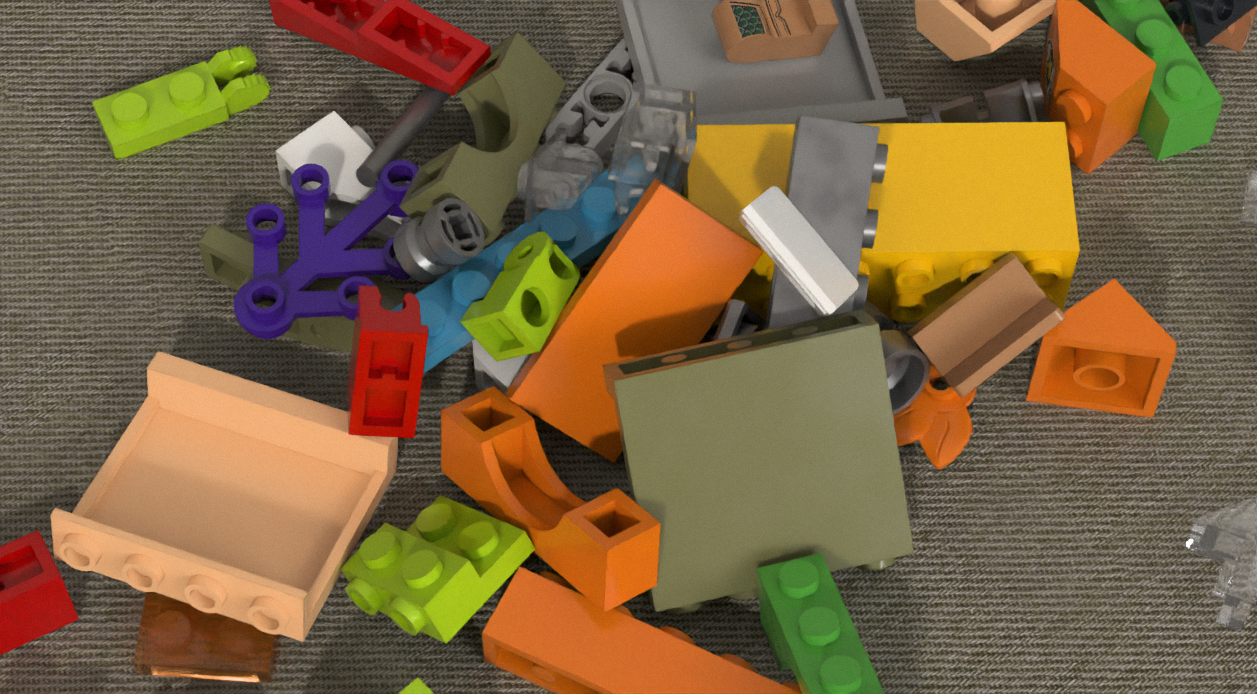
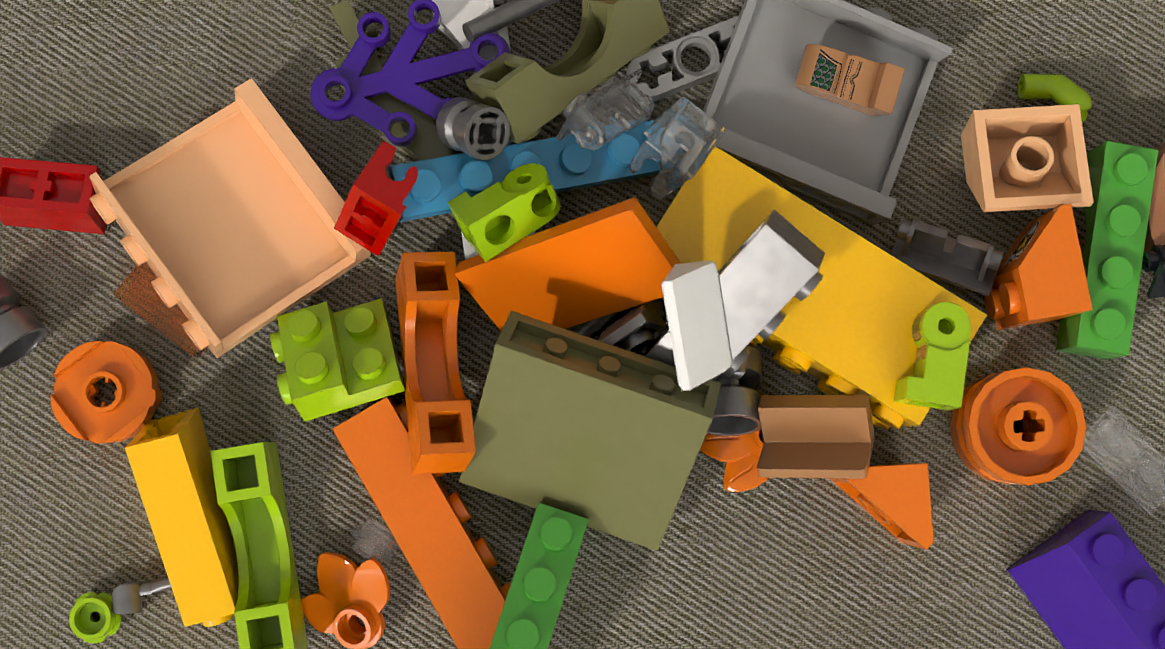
camera: 35 degrees right, 25 degrees up
none -> lime leg [894,302,971,411]
none -> orange wheel [949,367,1086,485]

